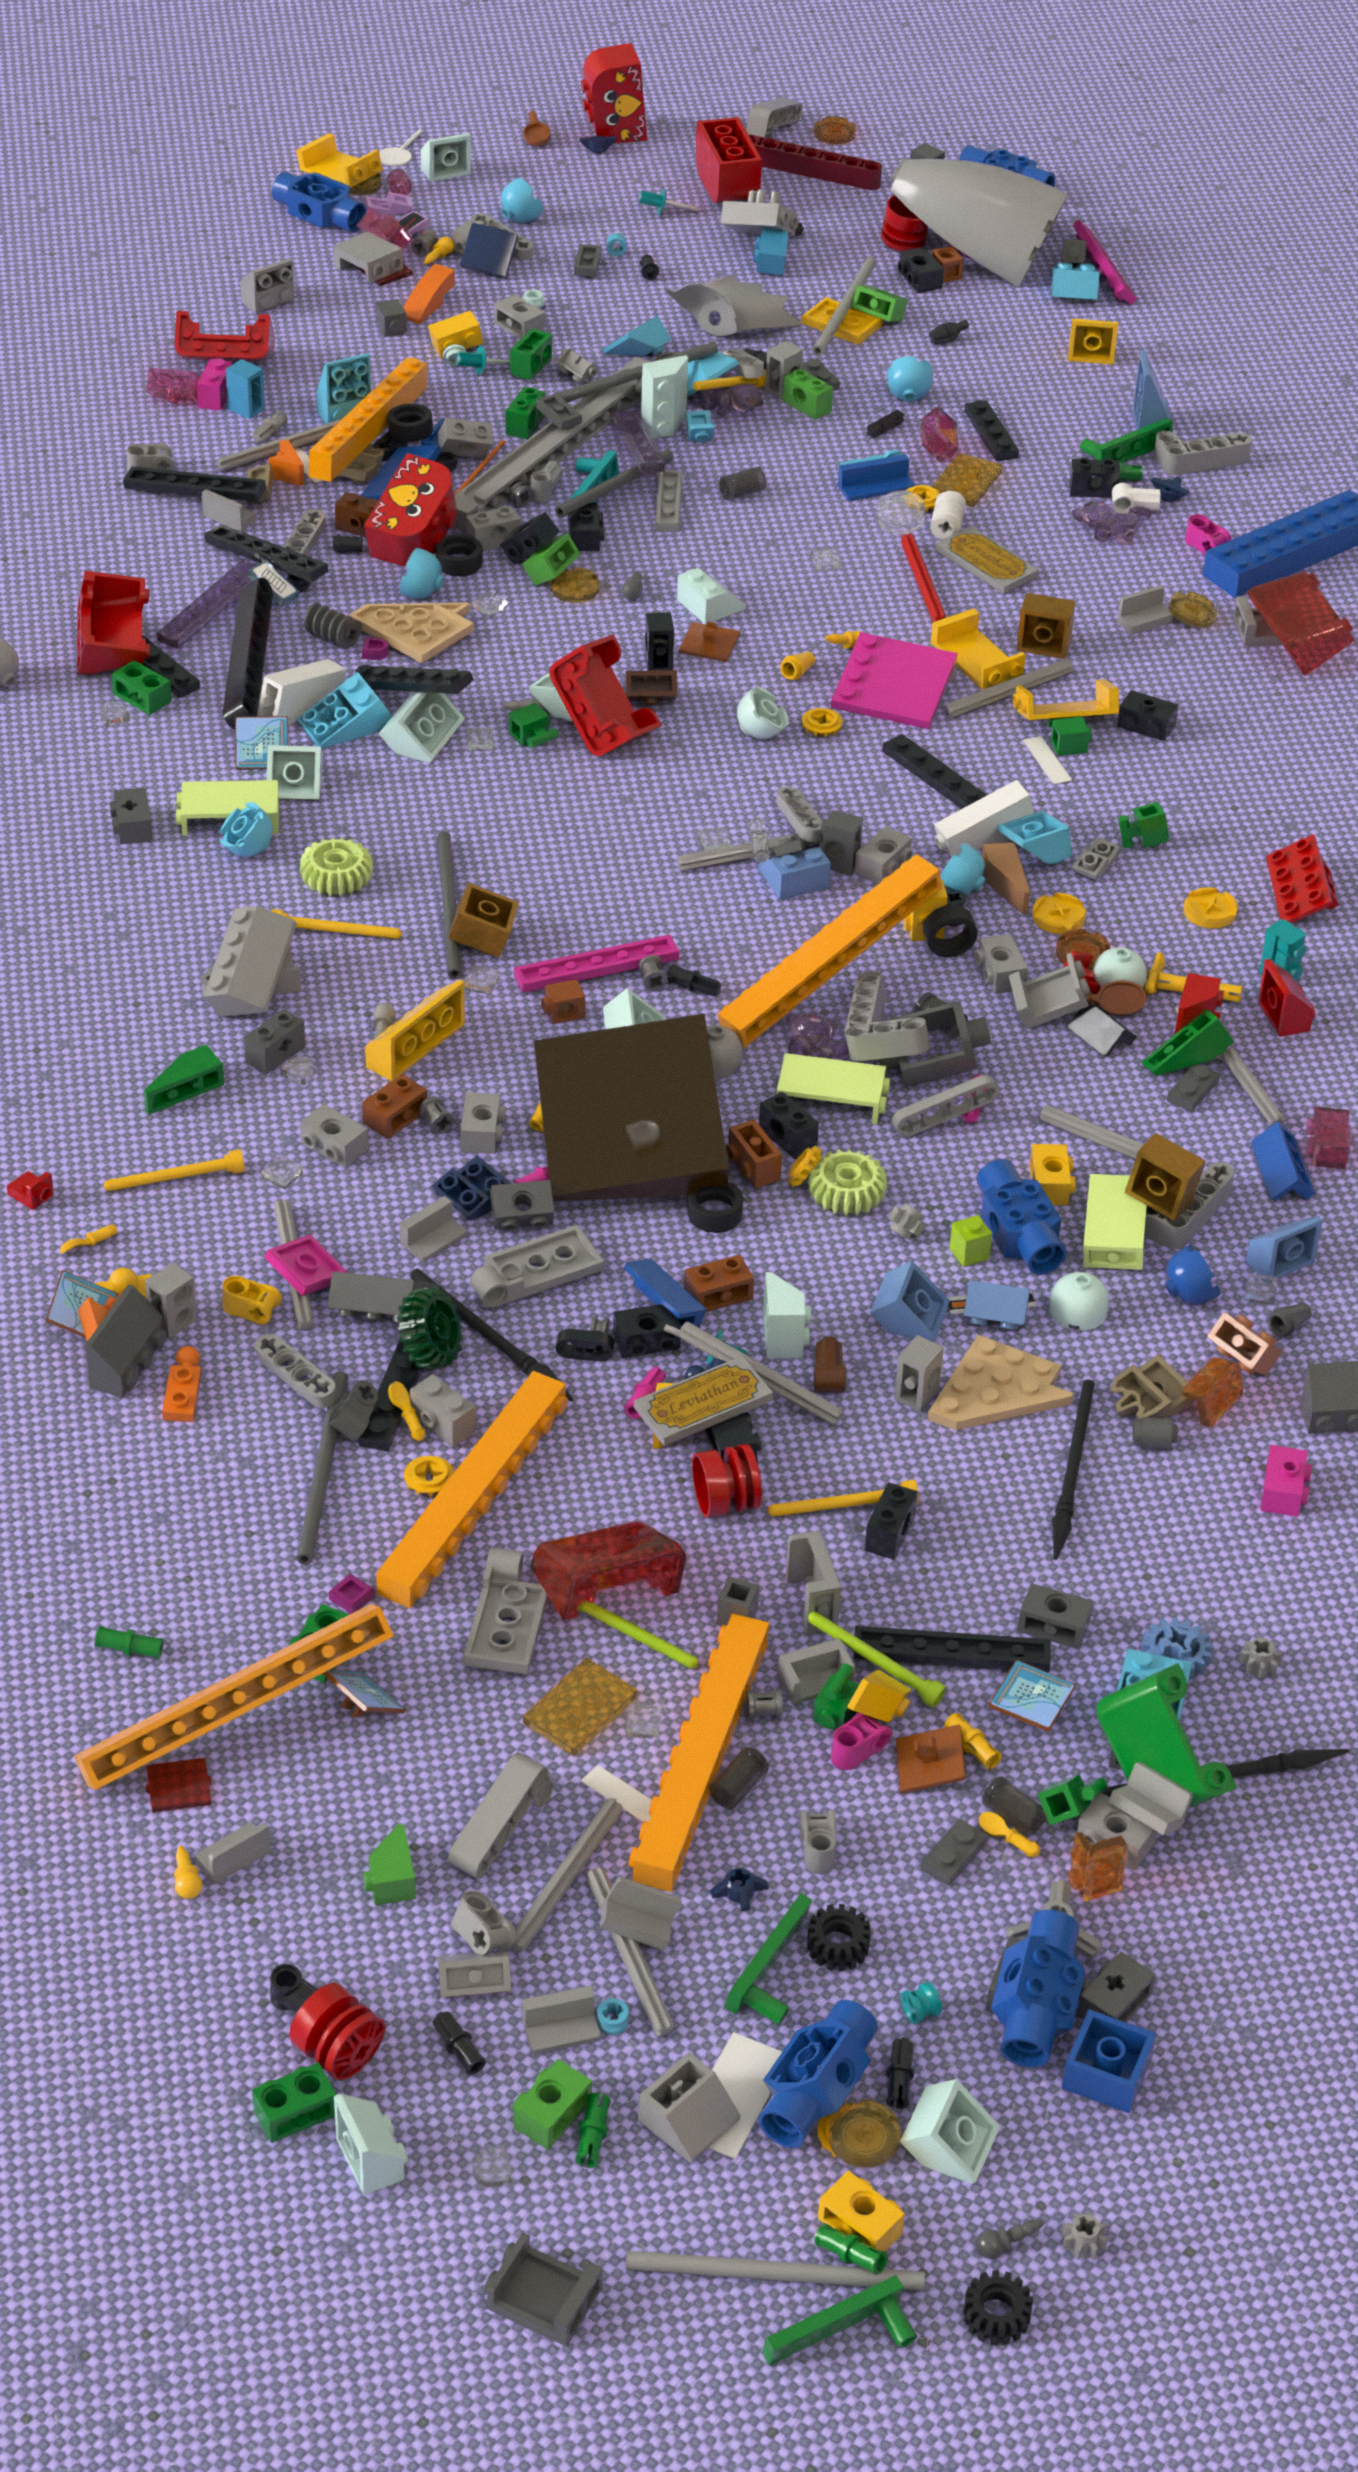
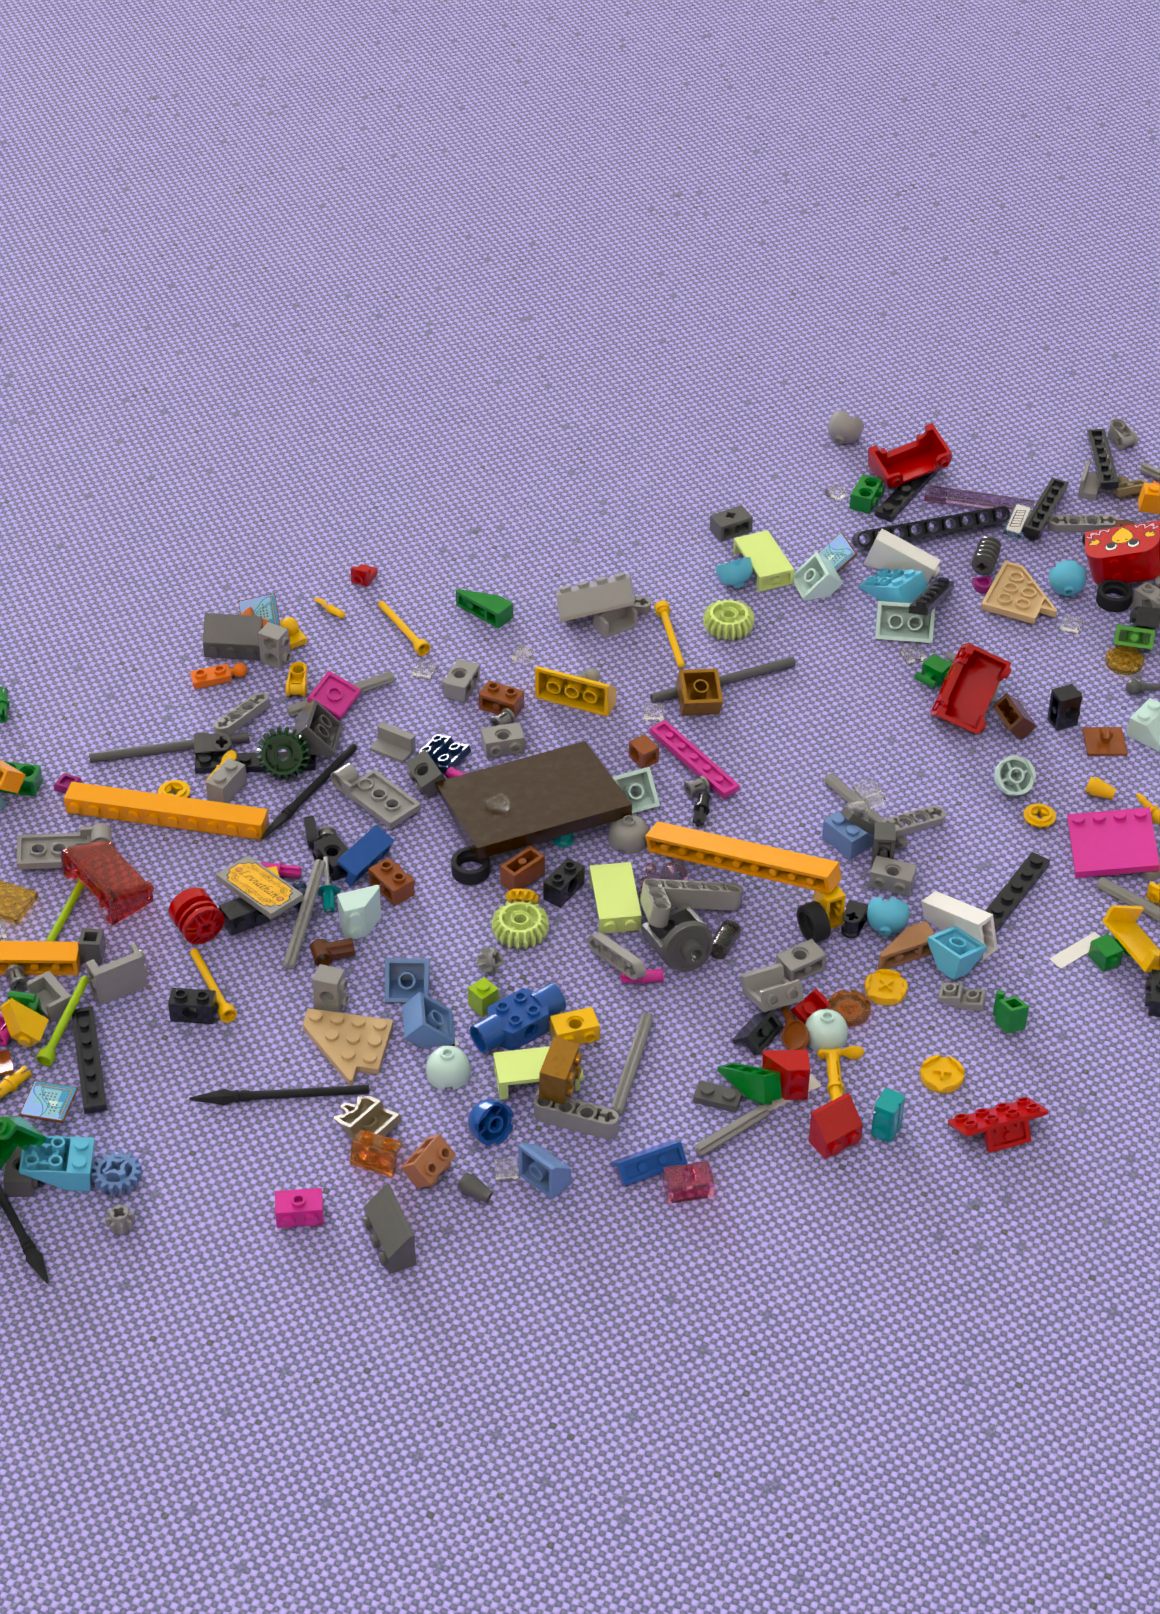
camera: 75 degrees right, 0 degrees up
dark grey brick [244,1009,305,1075] -> none
dark grey brick [1017,1583,1093,1650] -> none
dark grey brick [1132,1417,1178,1449] -> none

